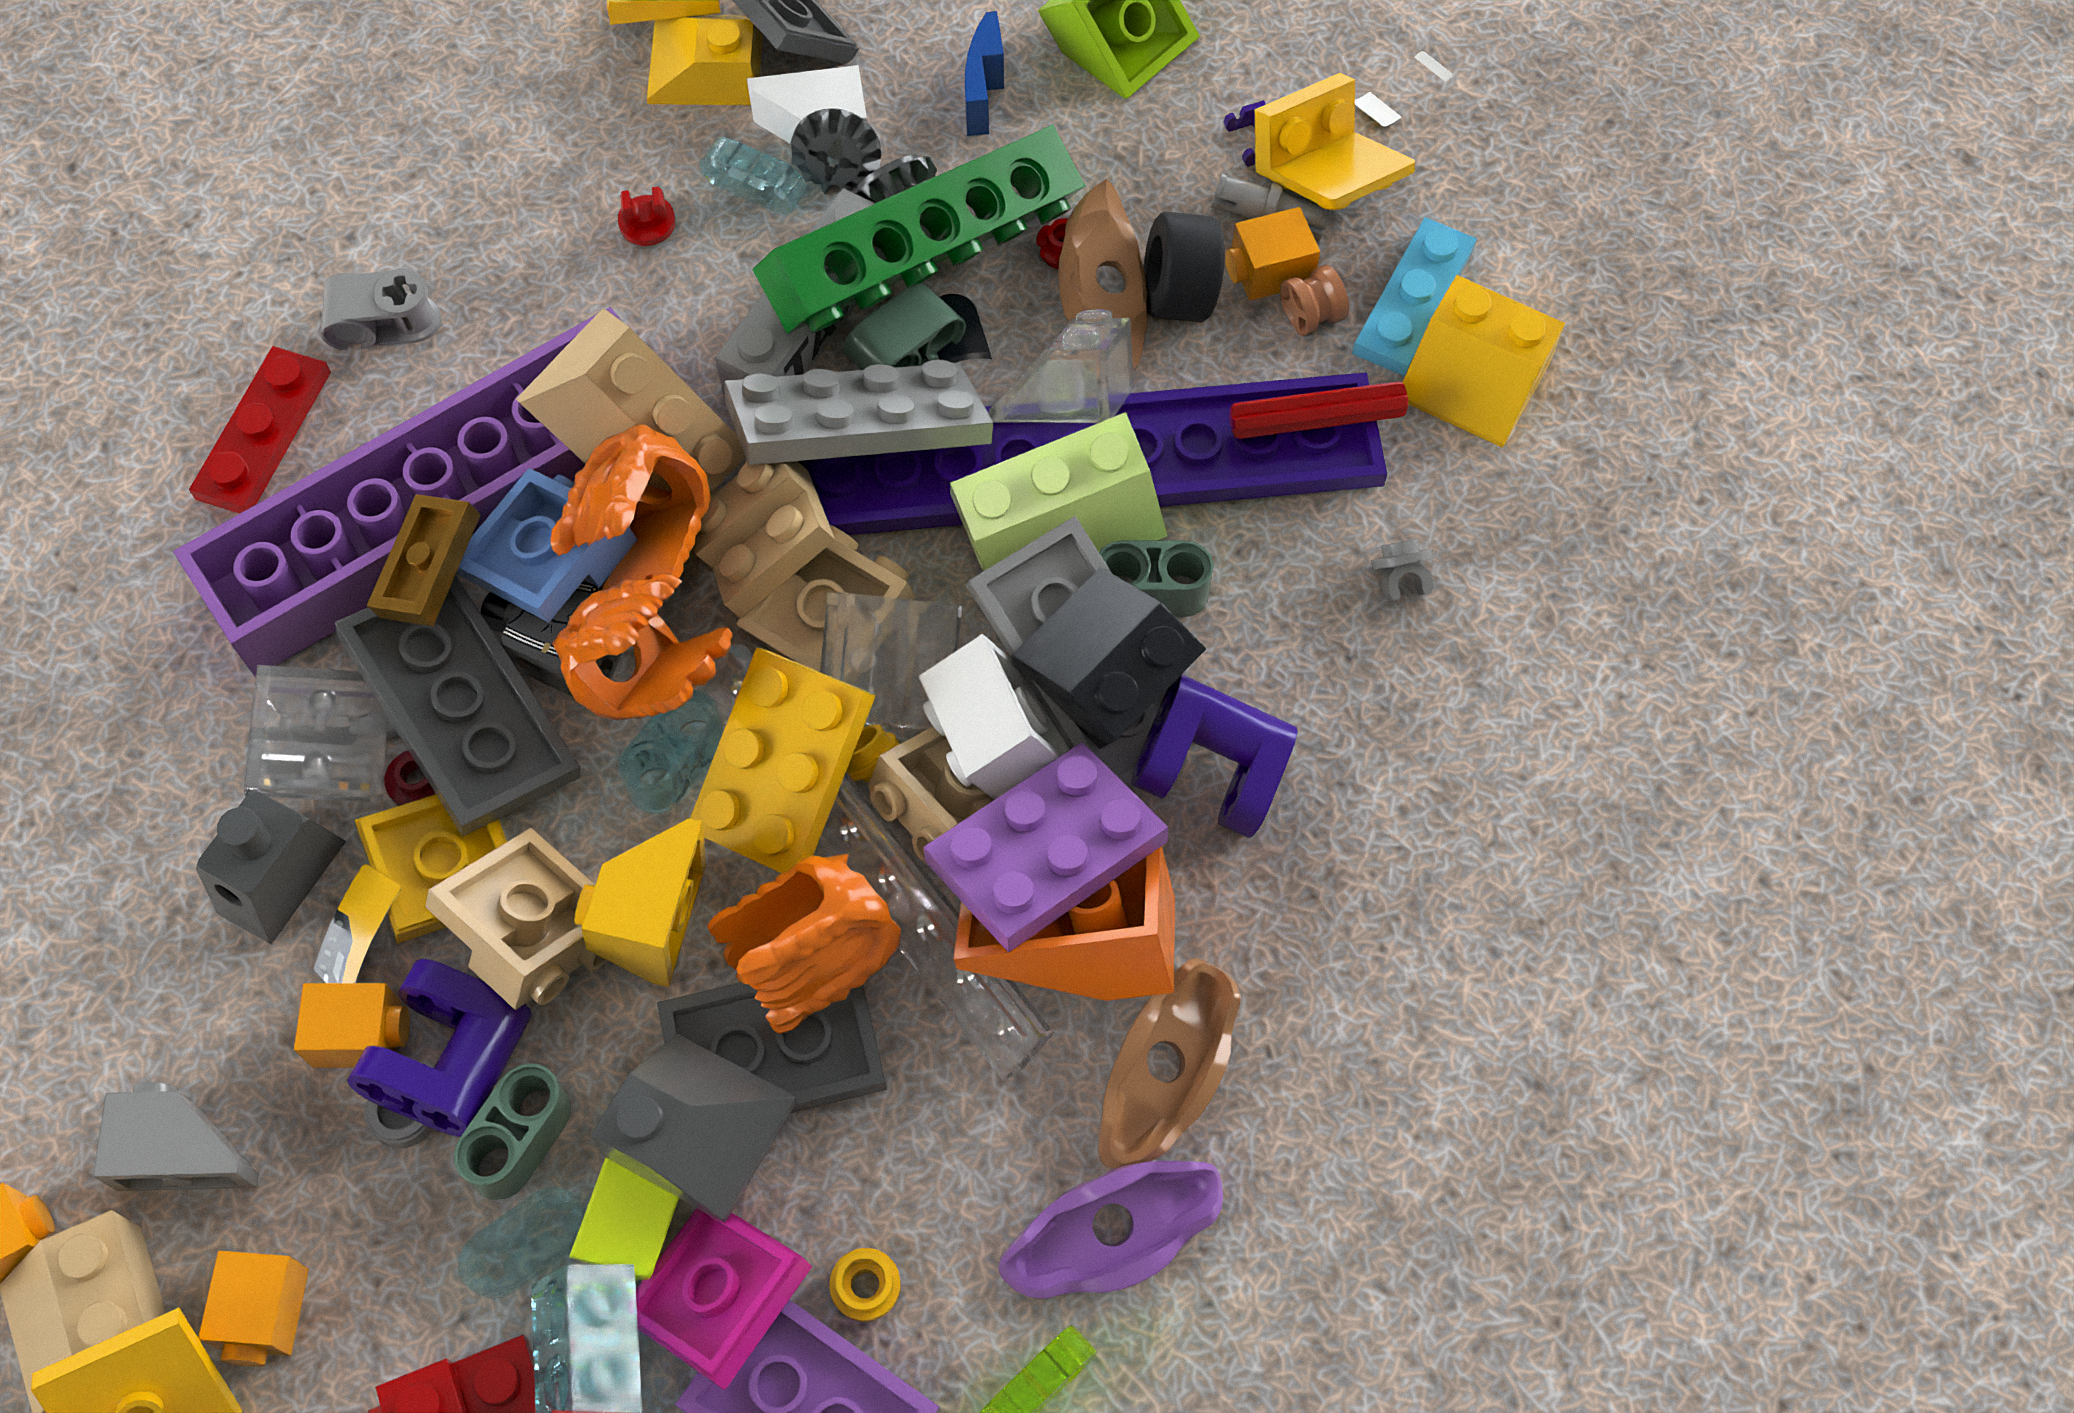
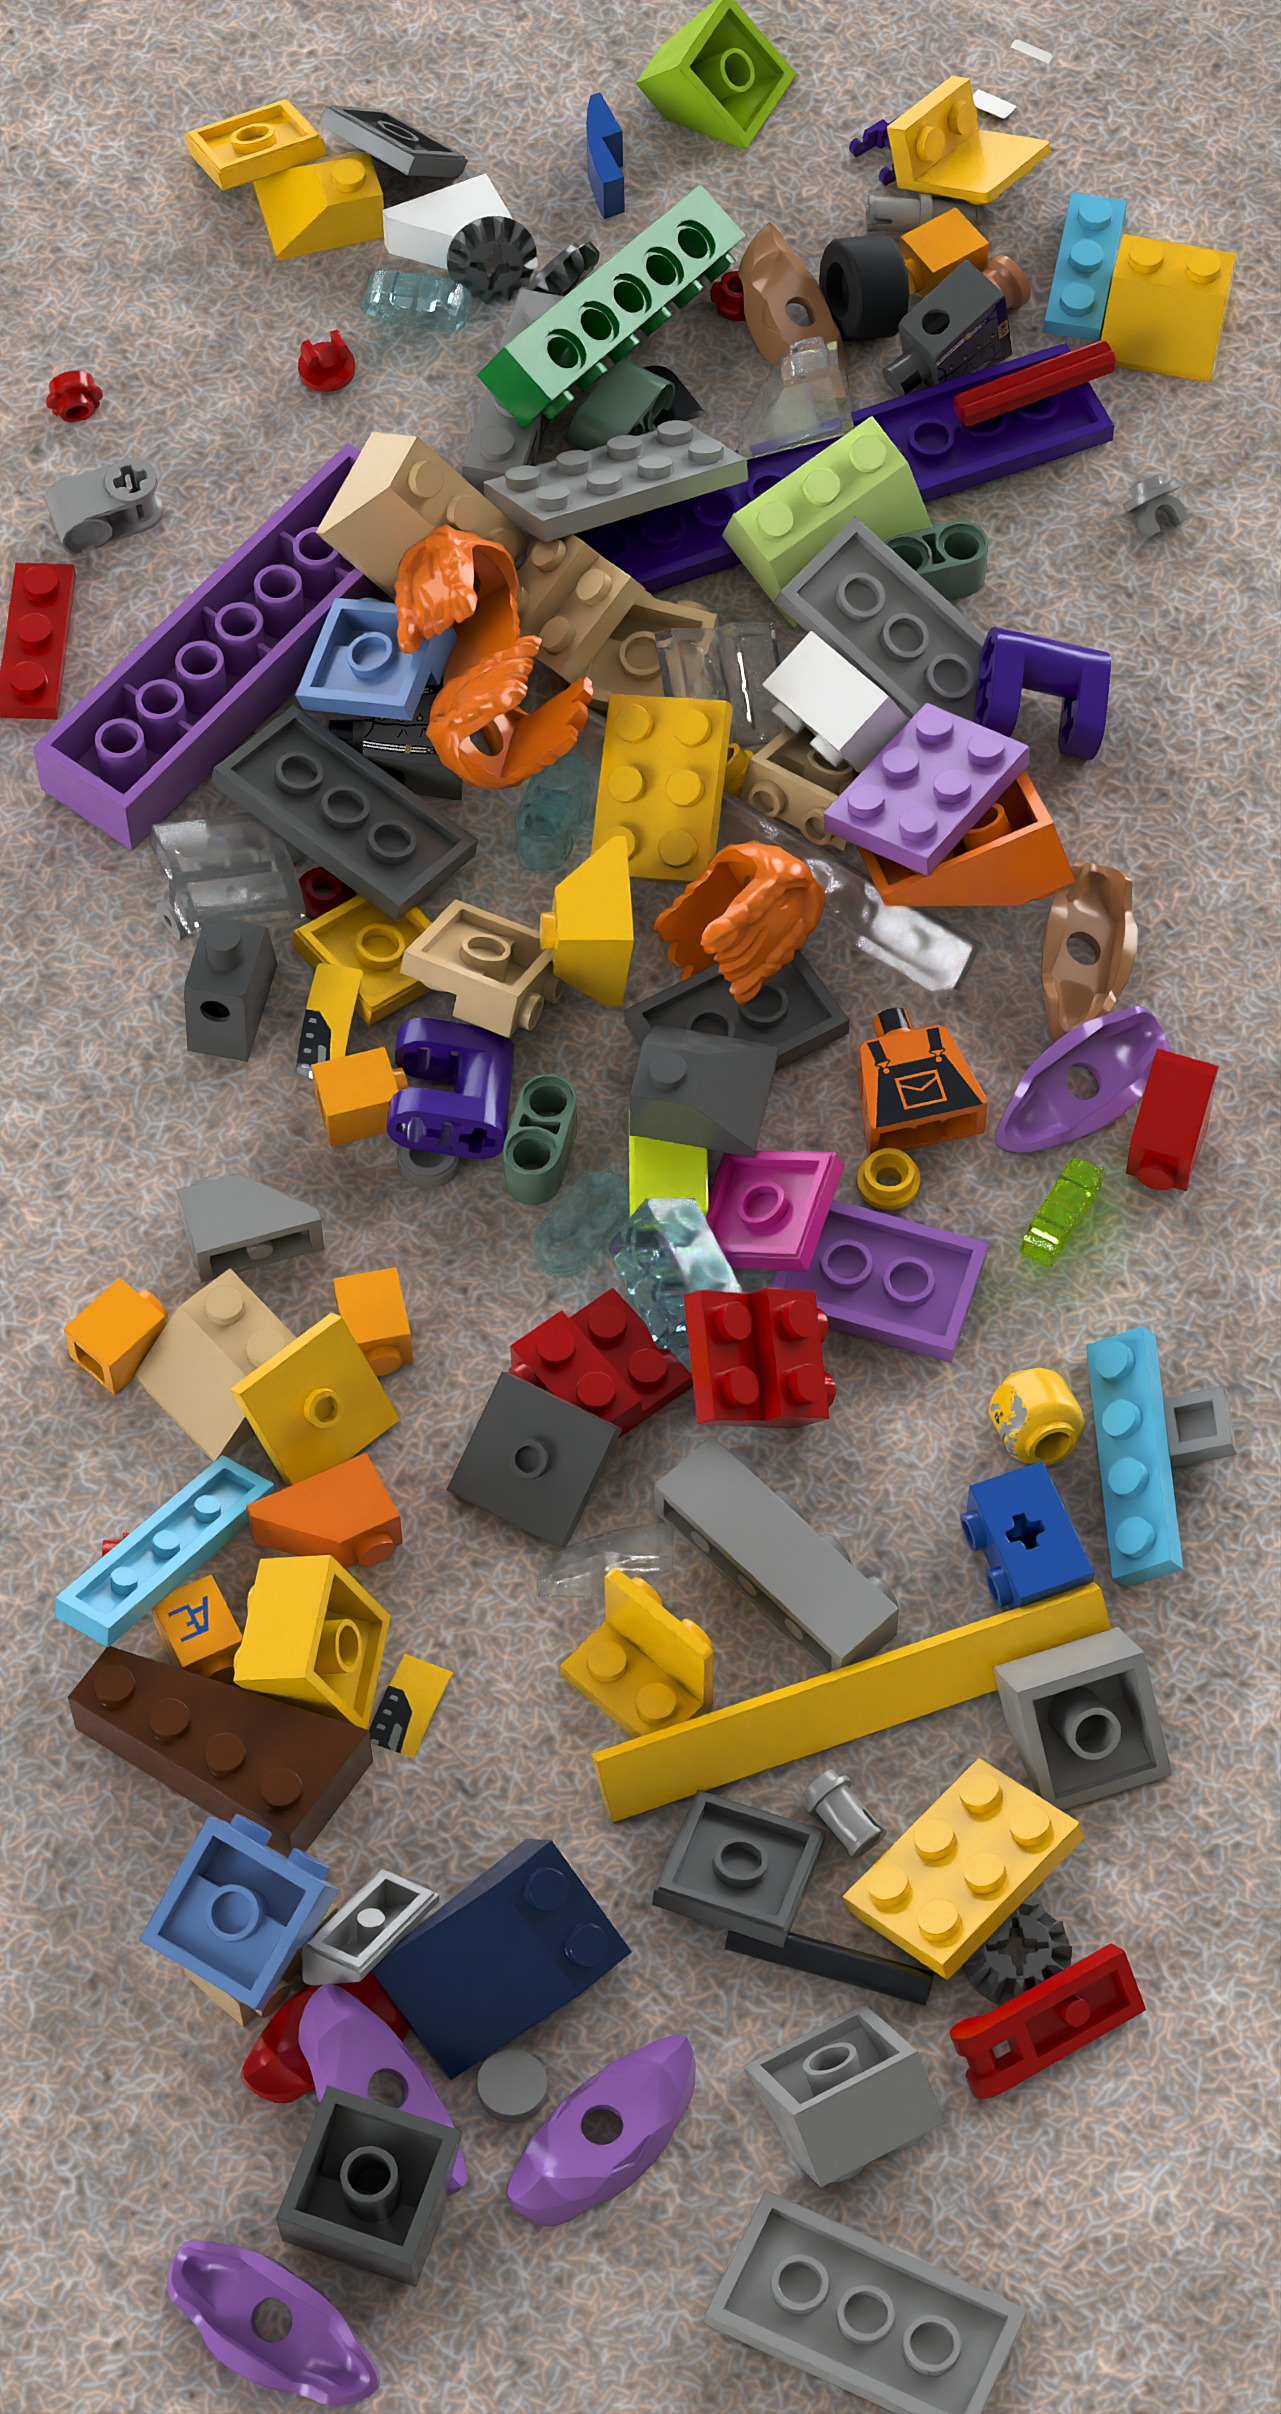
camera: 15 degrees left, 5 degrees down
pearl gold plate [367,494,481,627] -> none
black slope [1010,567,1206,749] -> none
none -> red plate [46,370,103,422]
none -> torso [857,1007,988,1156]
none -> dark grey torso [882,260,1012,396]
none -> red slope [1125,1048,1219,1191]

